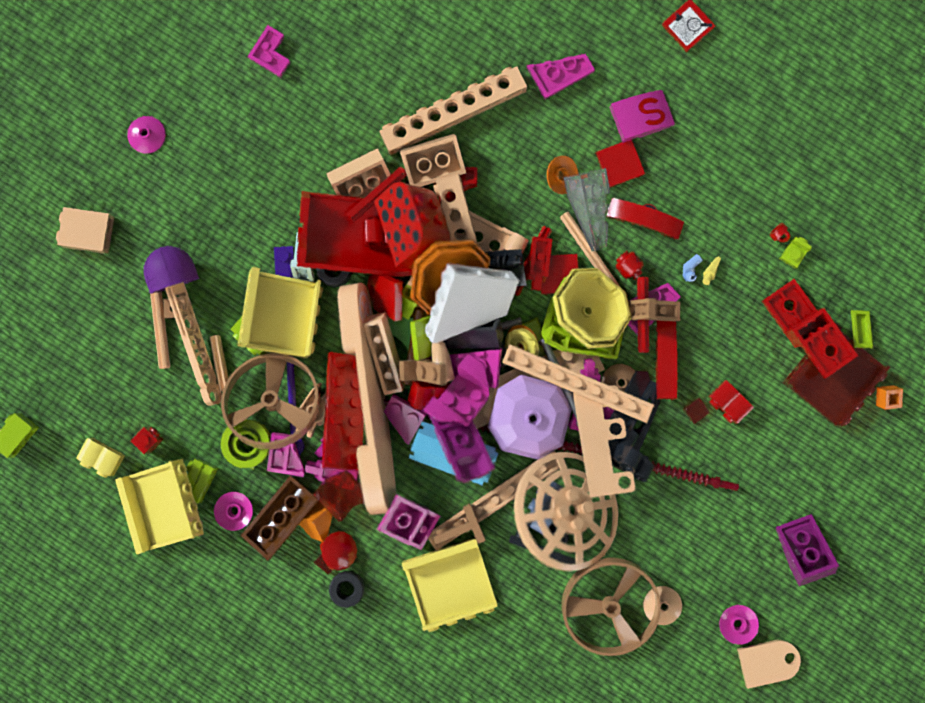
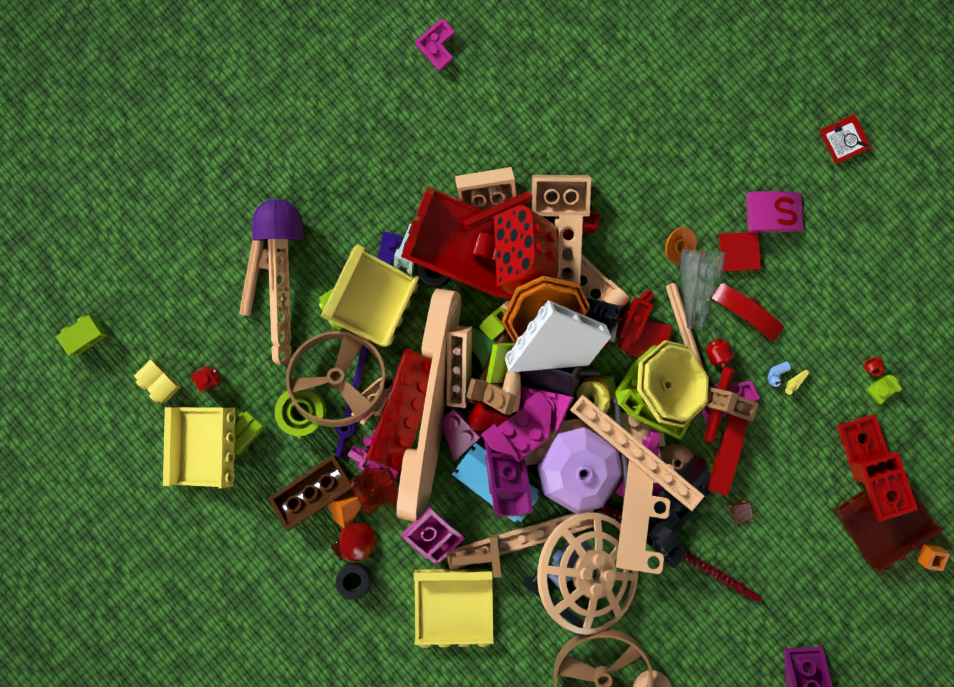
camera: 15 degrees right, 0 degrees up
light nougat brick [56,207,114,254] -> none
dark pink dish [128,116,166,154] -> none
light nougat axle [210,335,229,391] -> none
dark pink dish [214,492,253,531] -> none
dark pink wing [267,432,305,477] -> none
red tile [367,274,402,321] -> none
light nougat brick [379,66,527,156] -> none
dark pink wing [527,54,595,99] -> none
red brick [708,380,754,424] -> none
lime tile [851,310,873,348] -> none

